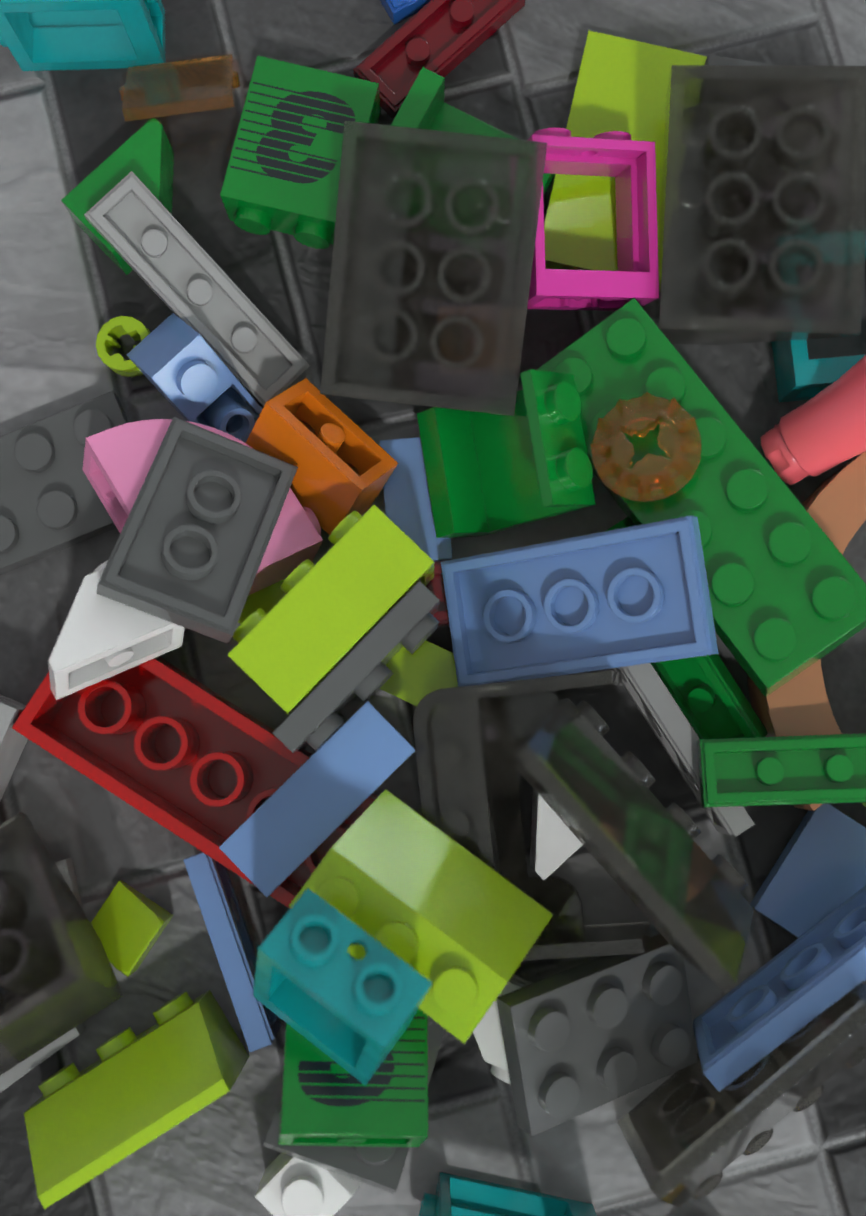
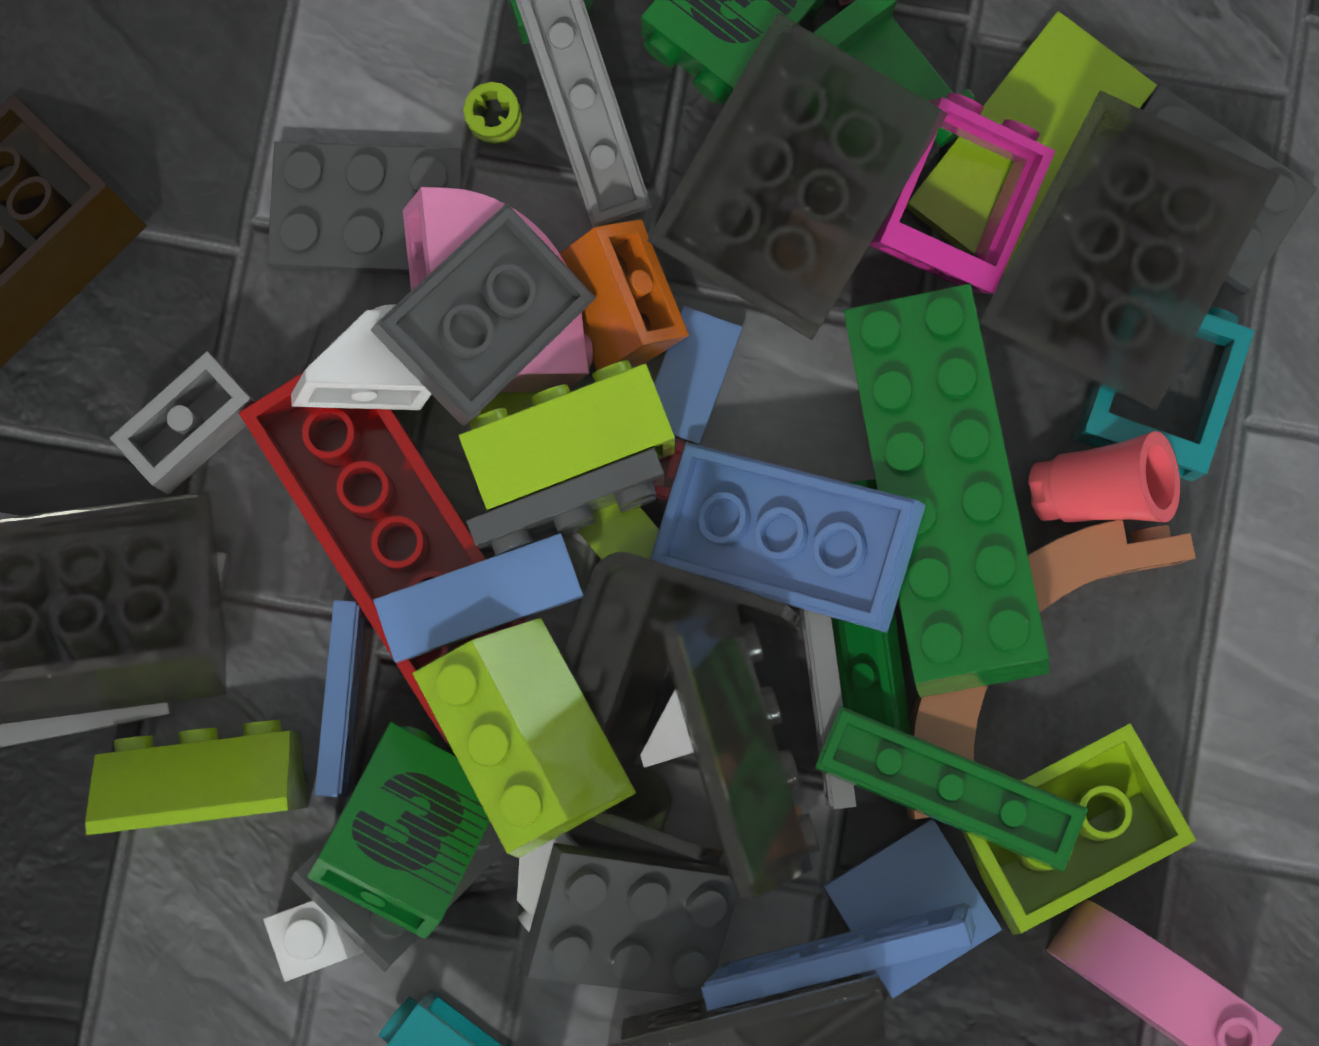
camera: 25 degrees right, 0 degrees up
lime slope [82,880,174,977] -> none
medium blue slope [127,313,262,443] -> none
teal window [253,888,433,1086] -> none
green panel [417,369,596,538] -> none
clear orange gear [590,392,702,502] -> none

